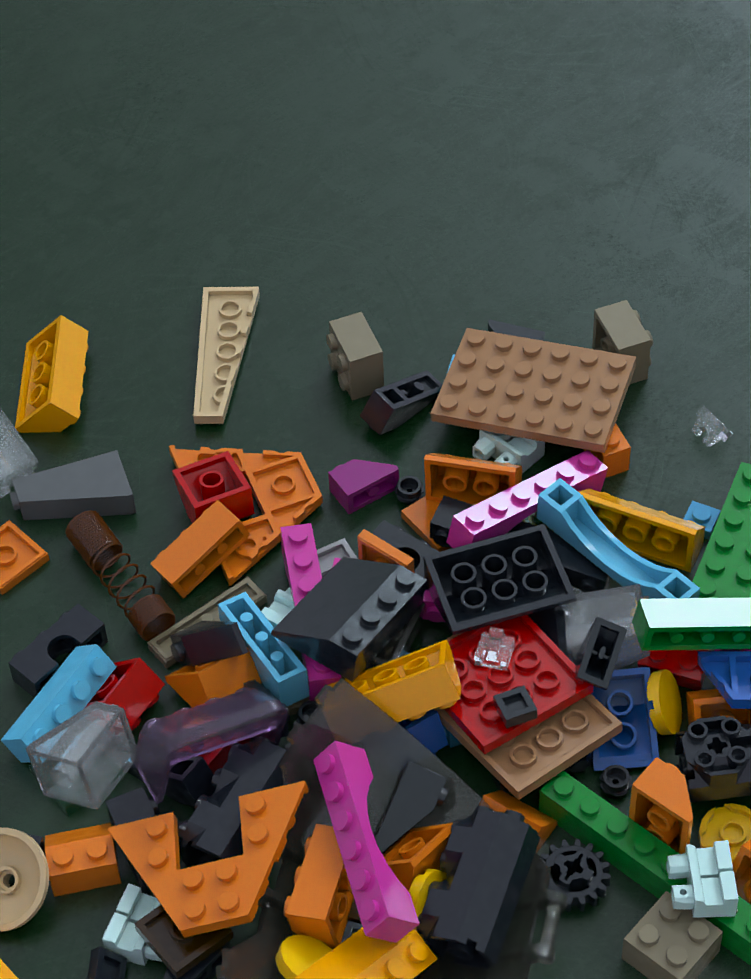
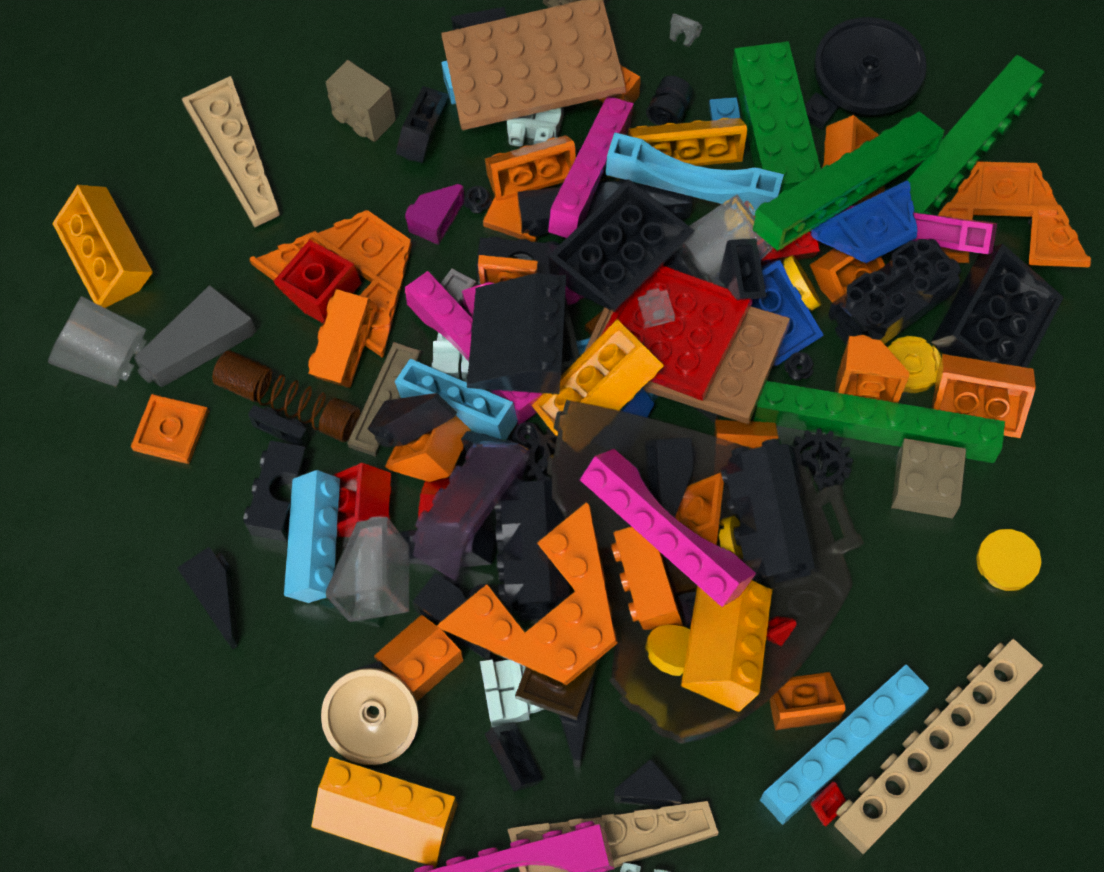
camera: 30 degrees left, 15 degrees up
black plate [493,685,538,729] -> none
light aqua hips [666,840,739,918] -> none
none -> black plate [248,405,311,448]
none -> black wheel [646,76,694,126]

